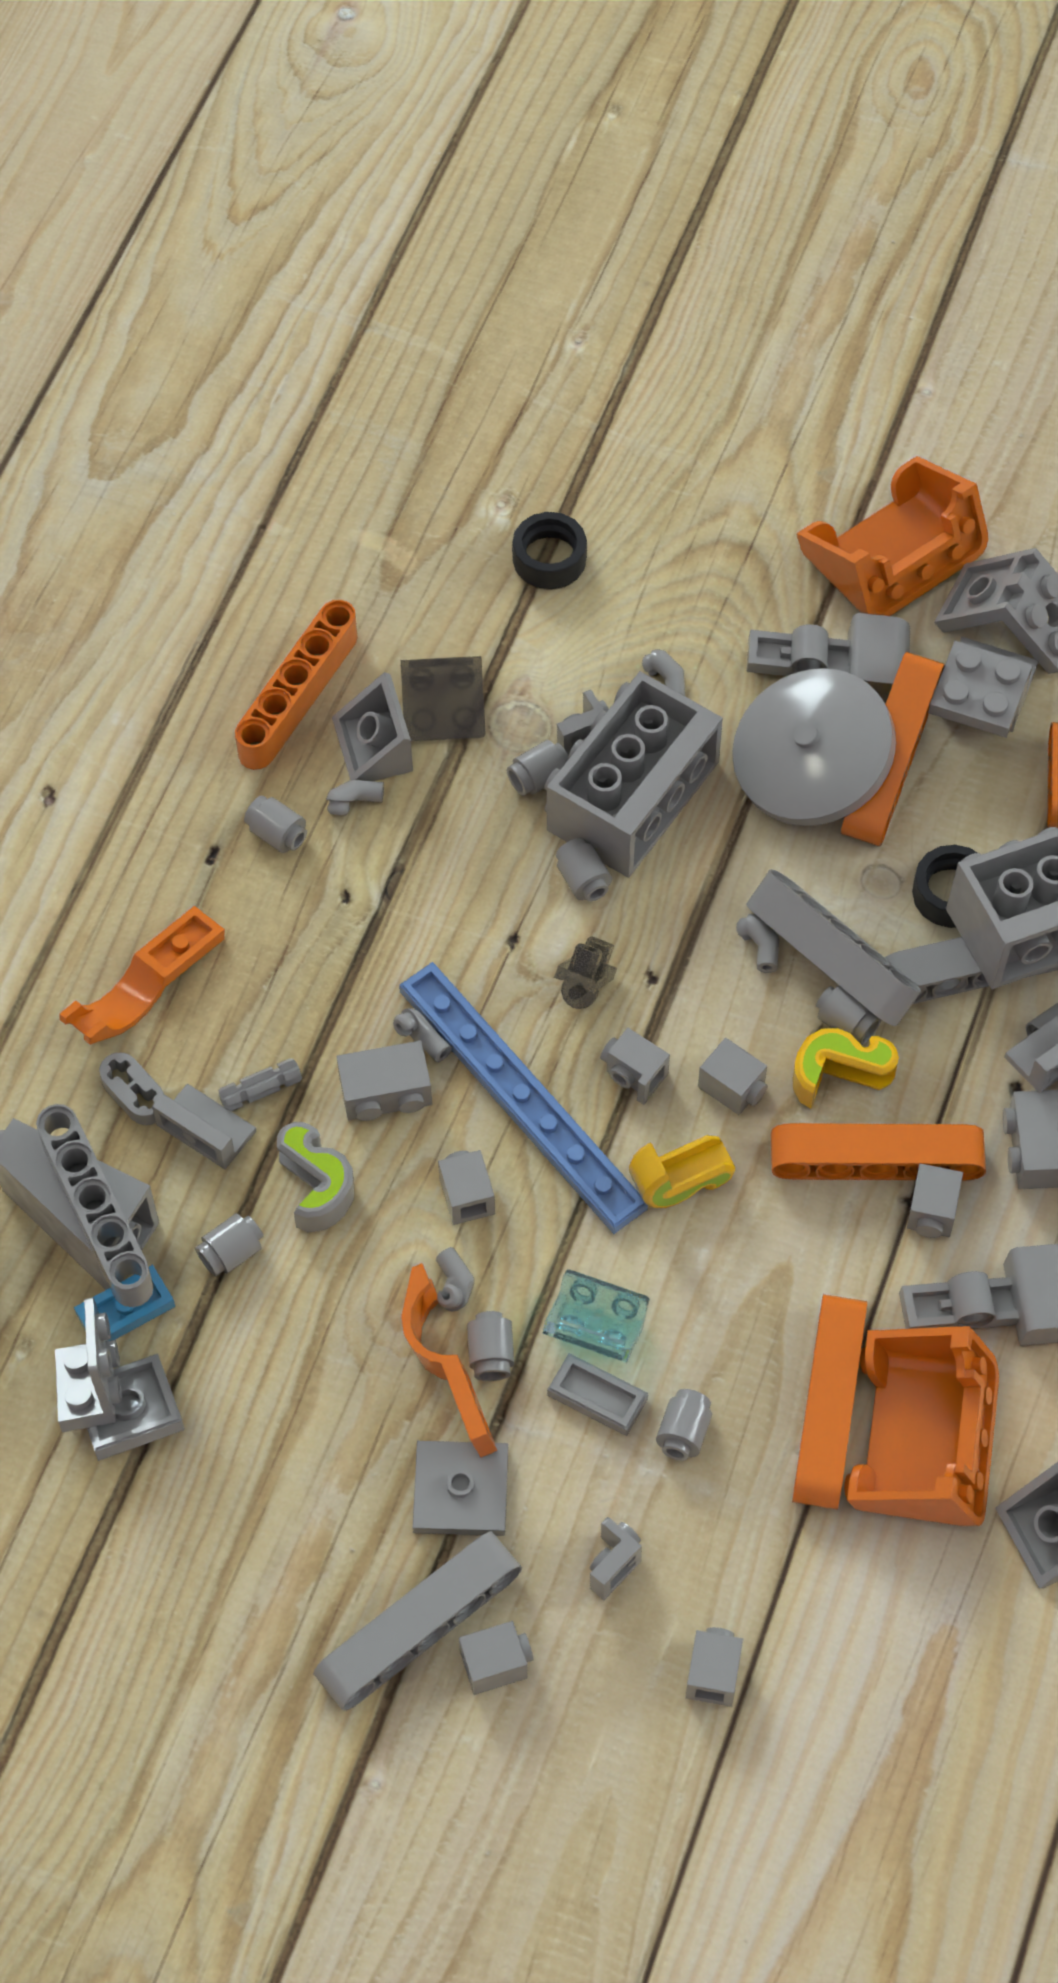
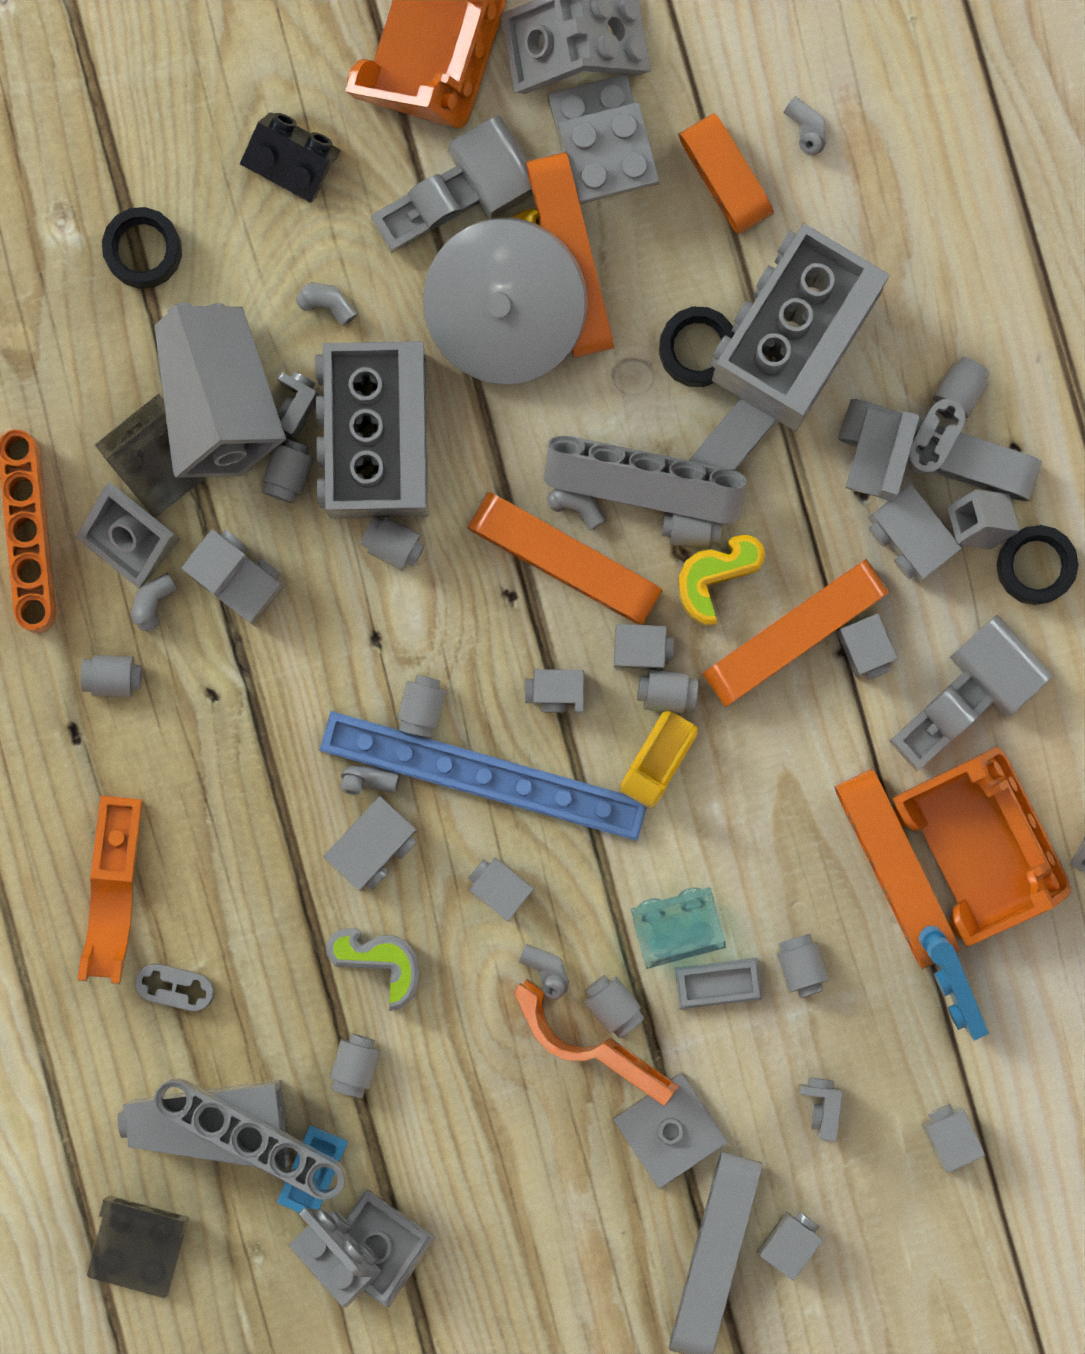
camera: 40 degrees left, 25 degrees up
light grey panel [152,1083,256,1169] -> none
light grey axle [218,1058,302,1111] -> none
clear smoke hips [554,936,617,1009] -> none
none -> light grey slope [154,302,286,478]
none -> light grey brick [181,529,284,626]
none -> black bracket [240,112,341,203]
none -> light grey brick [397,675,447,738]
none -> orange beam [467,492,663,625]
none -> light grey brick [637,669,698,715]
none -> dark azure plate [919,926,989,1041]

